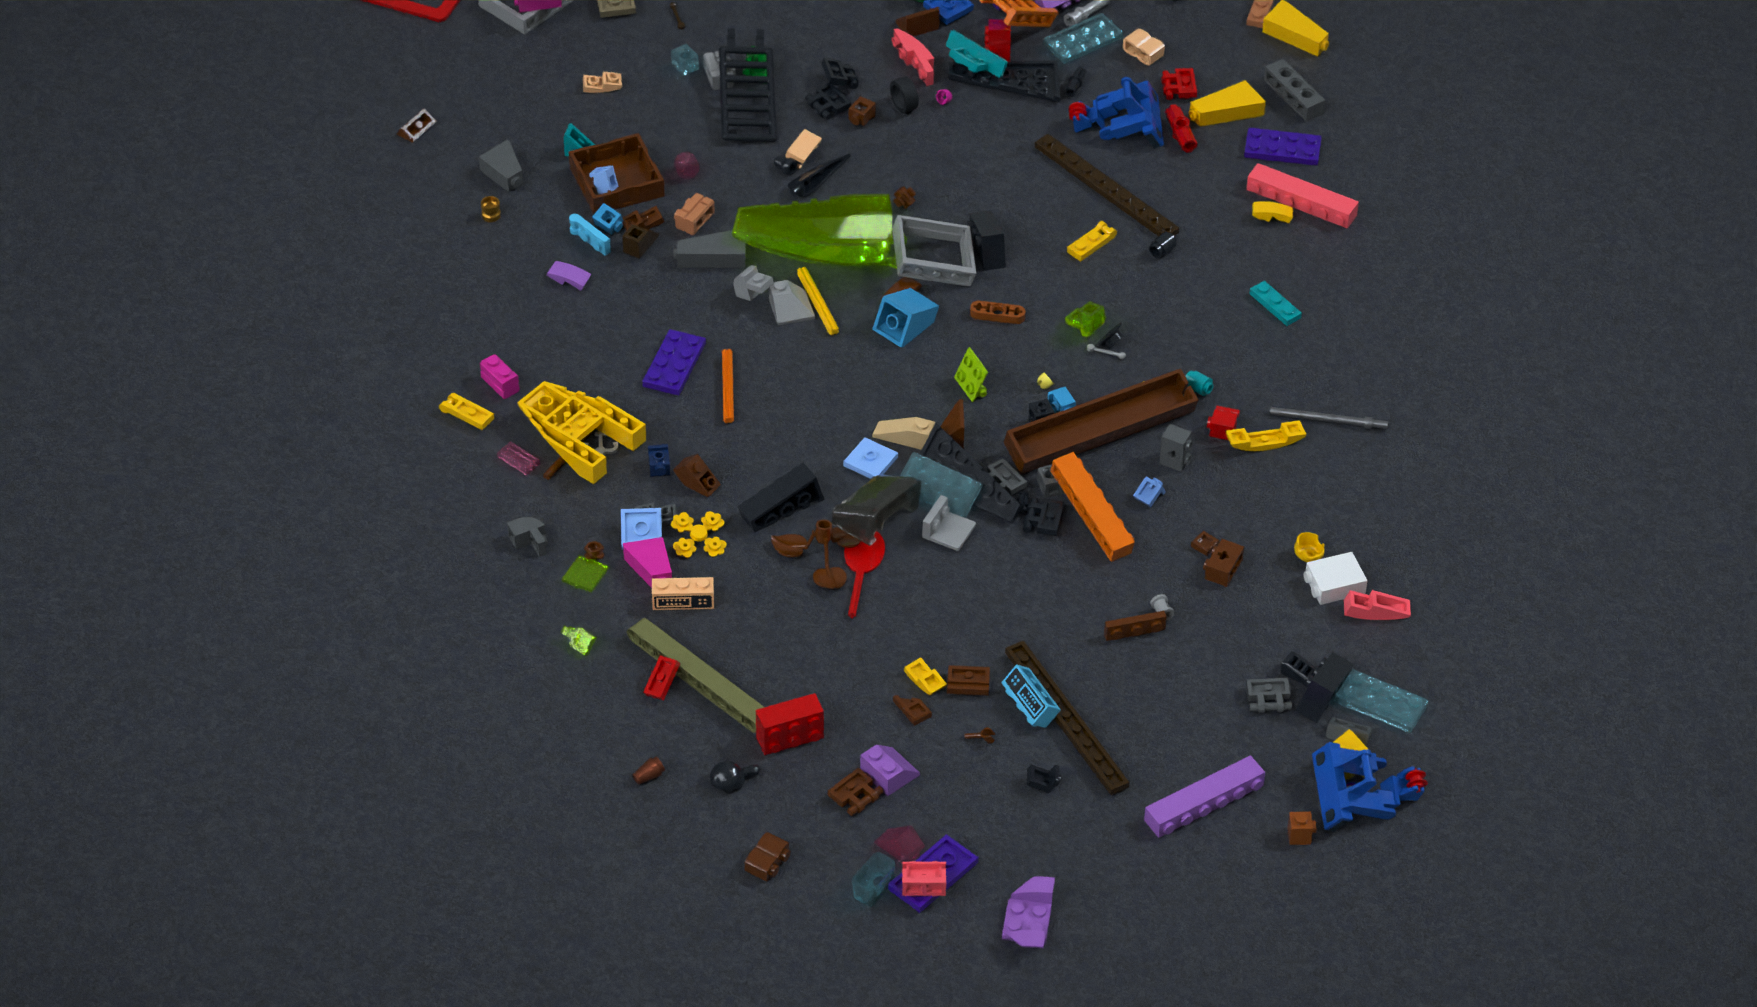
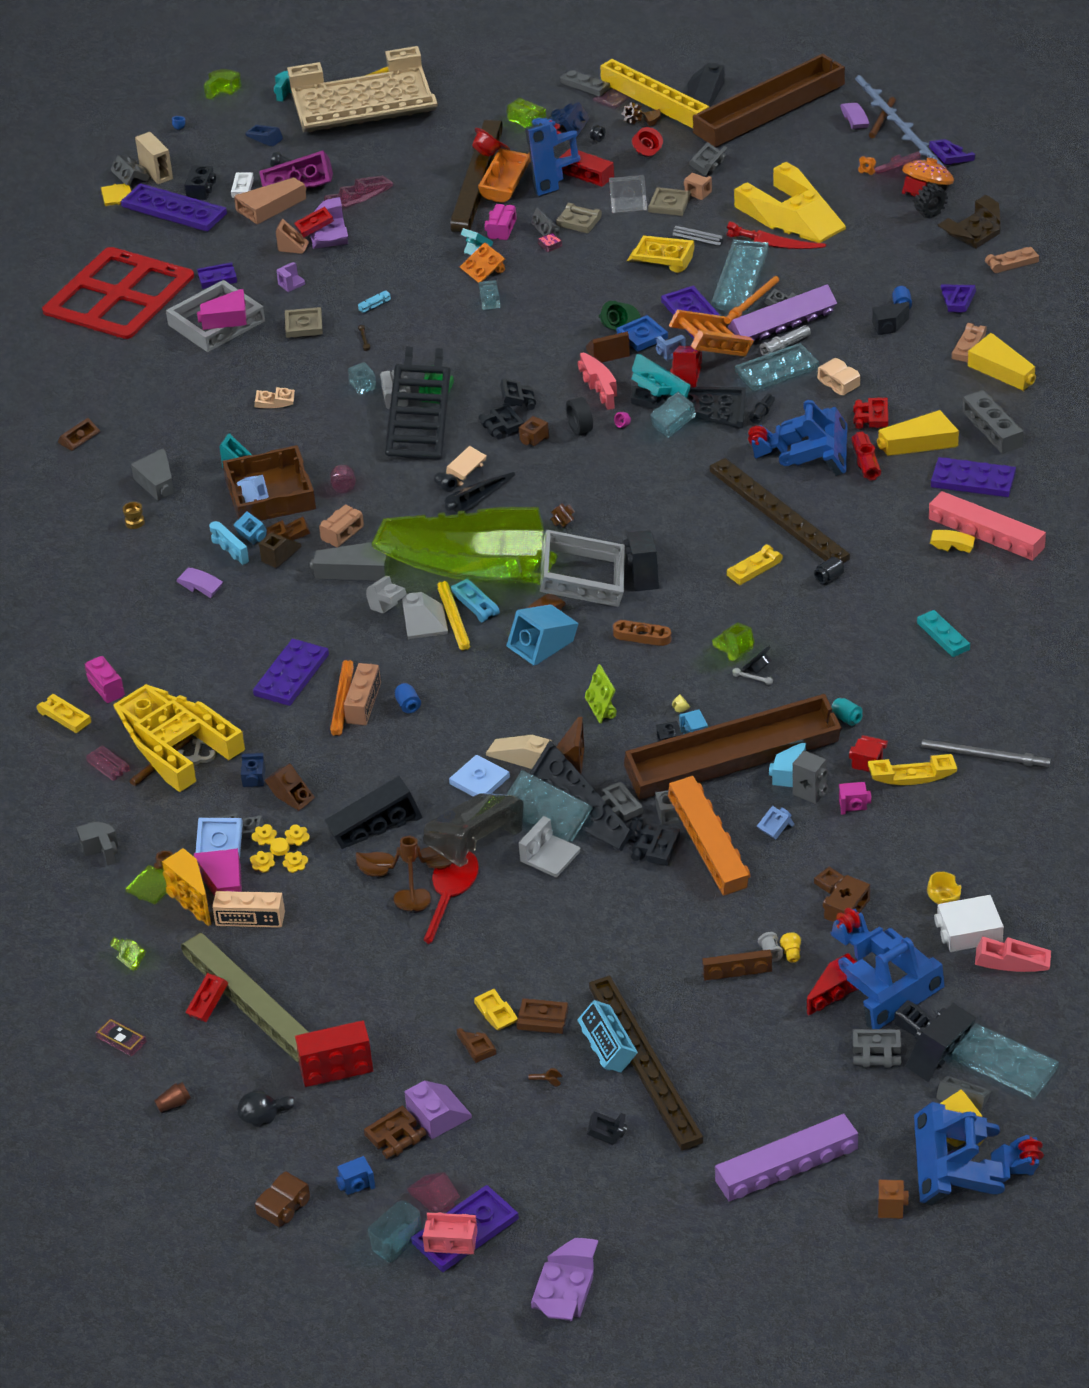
camera: 10 degrees right, 5 degrees down
none -> tile [95,1018,146,1056]
none -> light orange slope [162,848,211,926]
none -> blue brick [336,1156,375,1195]
none -> nougat brick [344,663,381,725]
none -> blue brick [395,683,421,713]
none -> dark azure plate [451,578,500,623]
none -> clear light blue brick [650,392,696,438]
none -> medium blue bracket [656,335,686,360]
none -> medium azure slope [769,743,806,787]
none -> yellow piece [780,932,801,963]
none -> red slope [807,953,859,1015]
none -> blue container [831,908,945,1029]
none -> dark pink brick [839,782,871,815]

